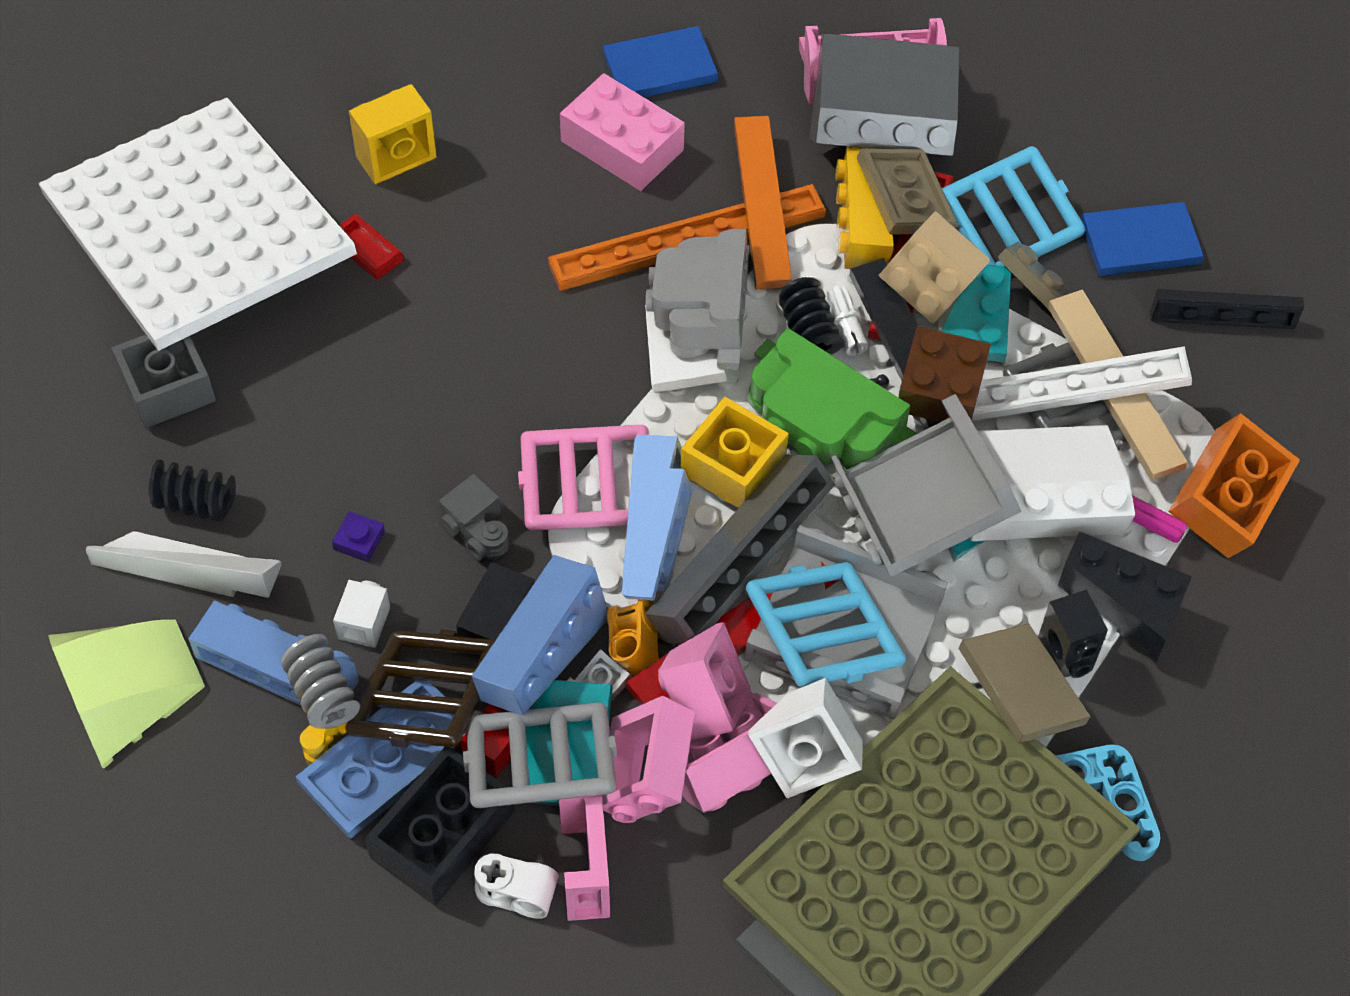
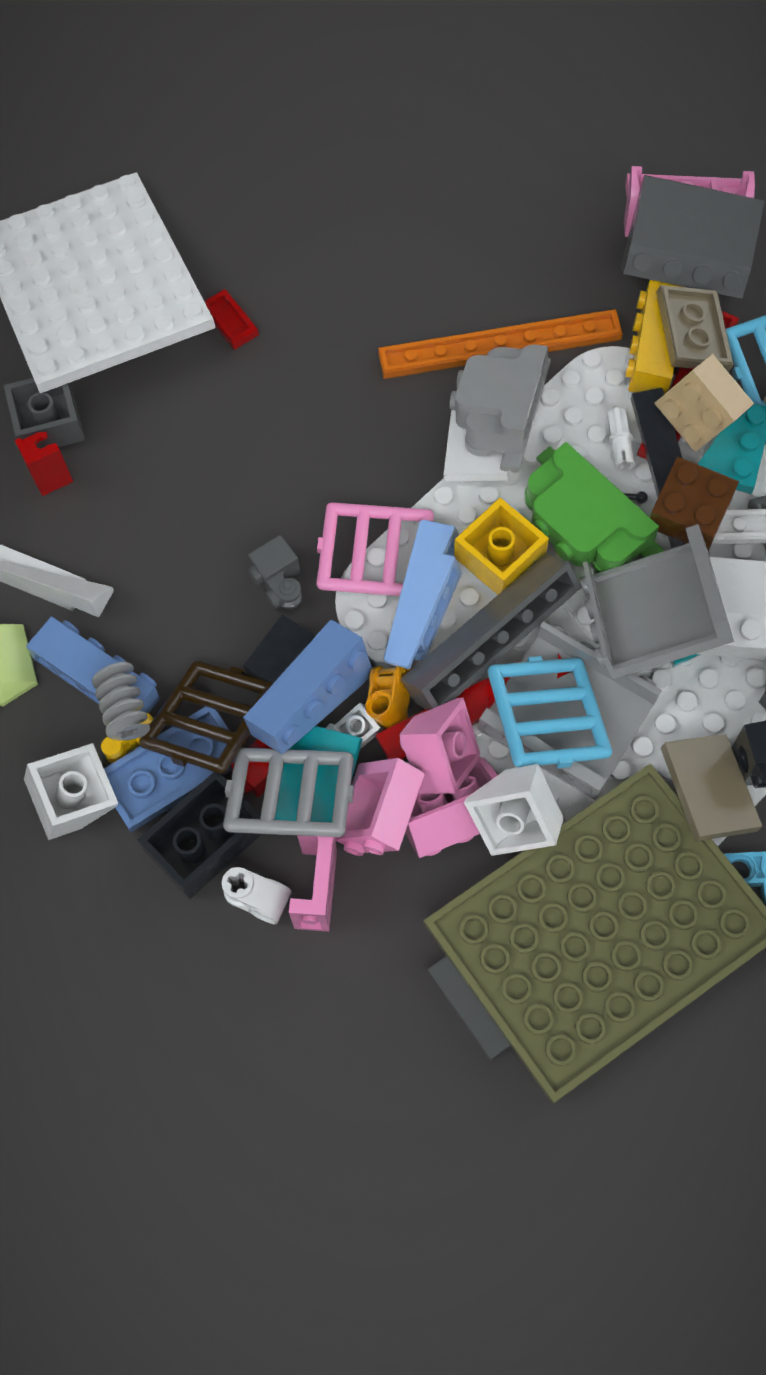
camera: 15 degrees right, 10 degrees up
black piece [148,459,236,522] -> none
dark purple plate [332,511,385,562] -> none
white brick [333,580,390,648] -> none
yellow brick [349,84,437,185] -> none
bright pink brick [560,73,685,191] -> none
blue tile [602,26,718,97] -> none
orange tile [734,116,792,290] -> none
black piece [779,277,844,355] -> none
none -> red hinge [14,432,73,496]
none -> white slope [24,743,119,840]

